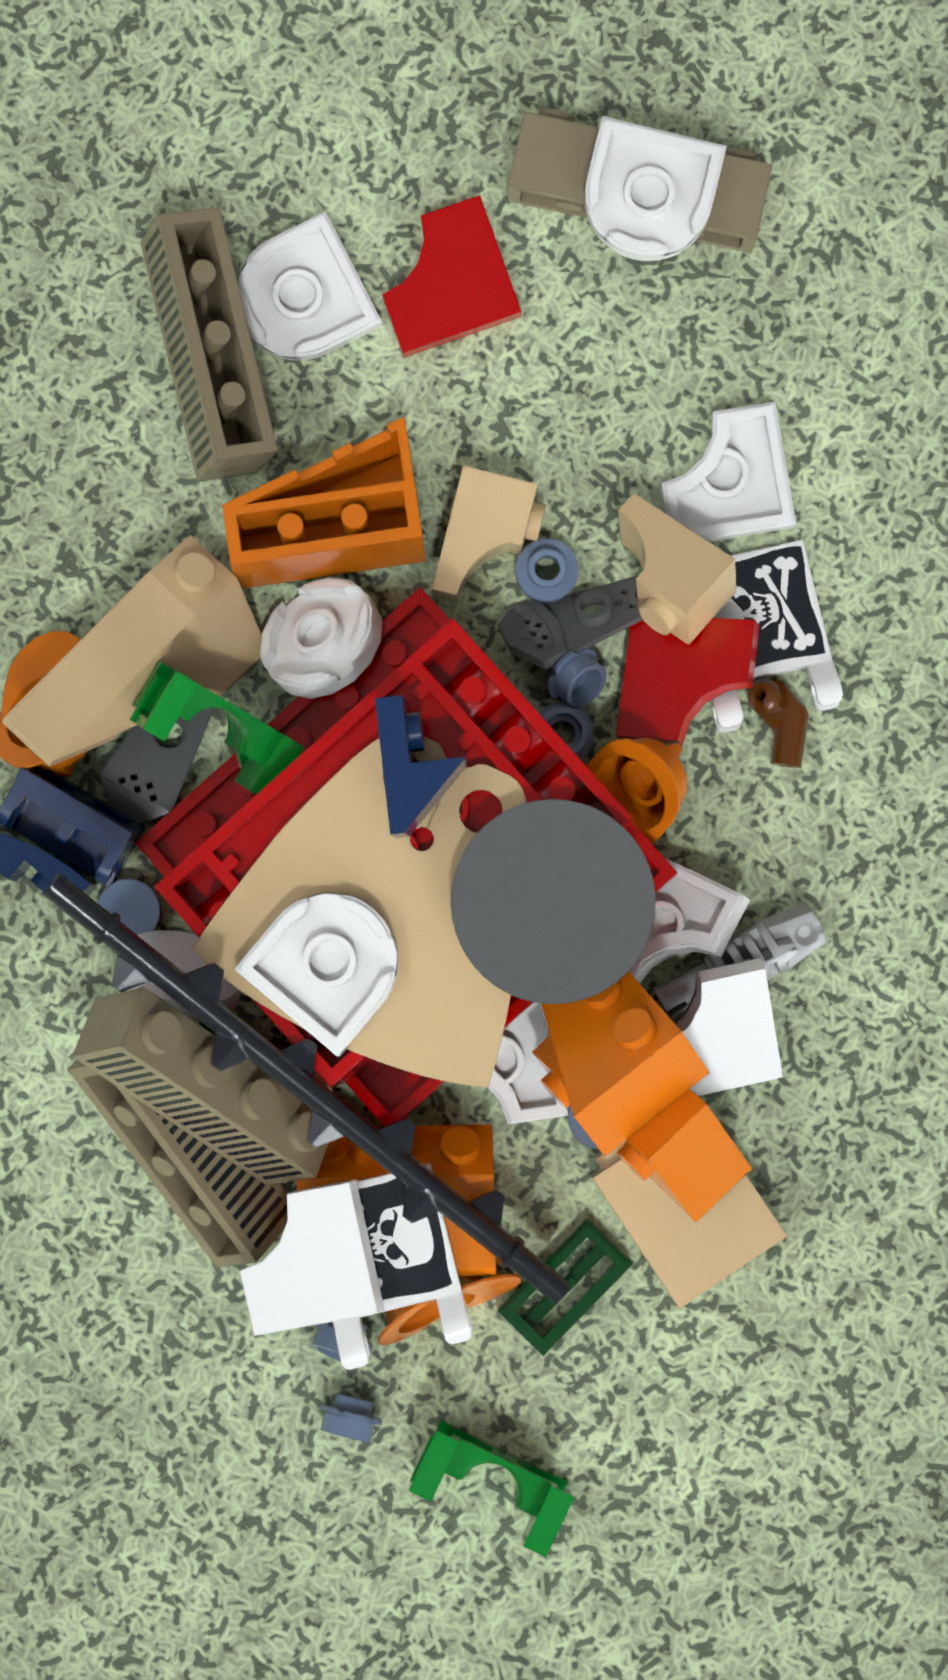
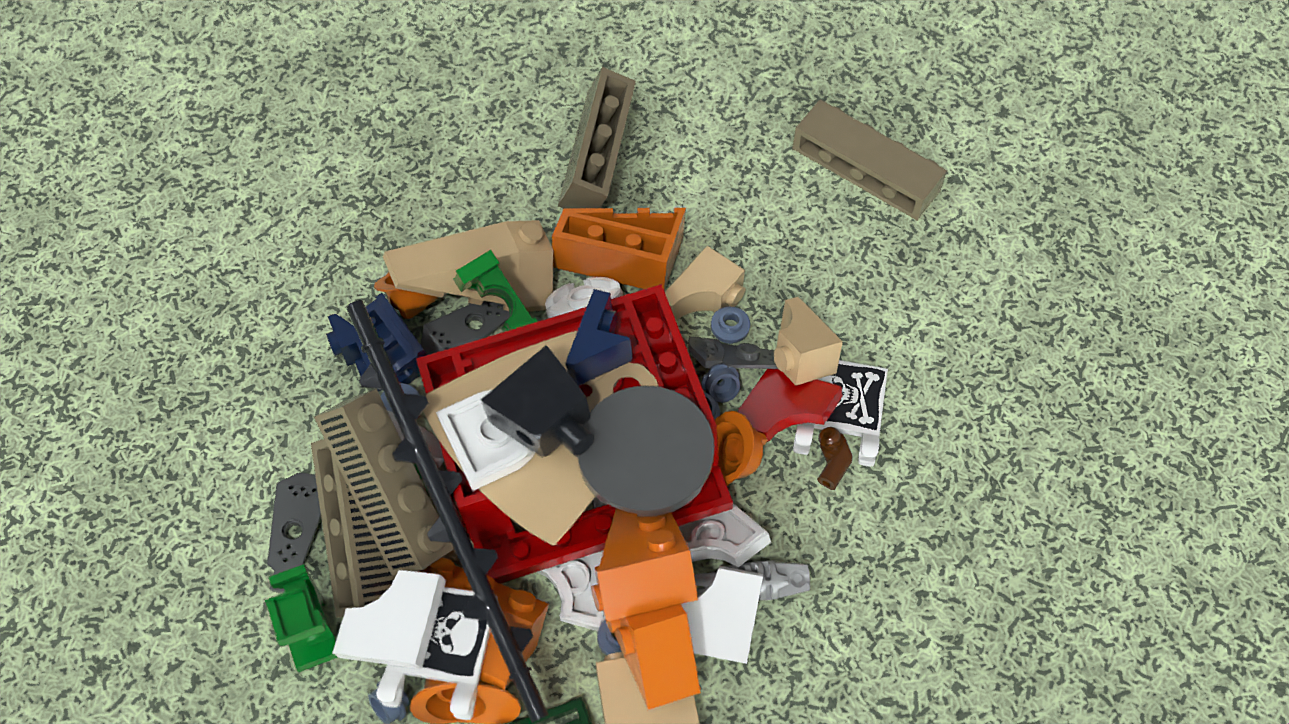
camera: 25 degrees right, 25 degrees down
white tile [237,211,383,361] -> none
red tile [382,195,522,358] -> none
white tile [585,116,727,261] -> none
white tile [660,401,797,542] -> none
none -> green piece [265,564,338,673]
none -> dark grey piece [267,473,321,593]
none -> black torso [481,345,594,457]

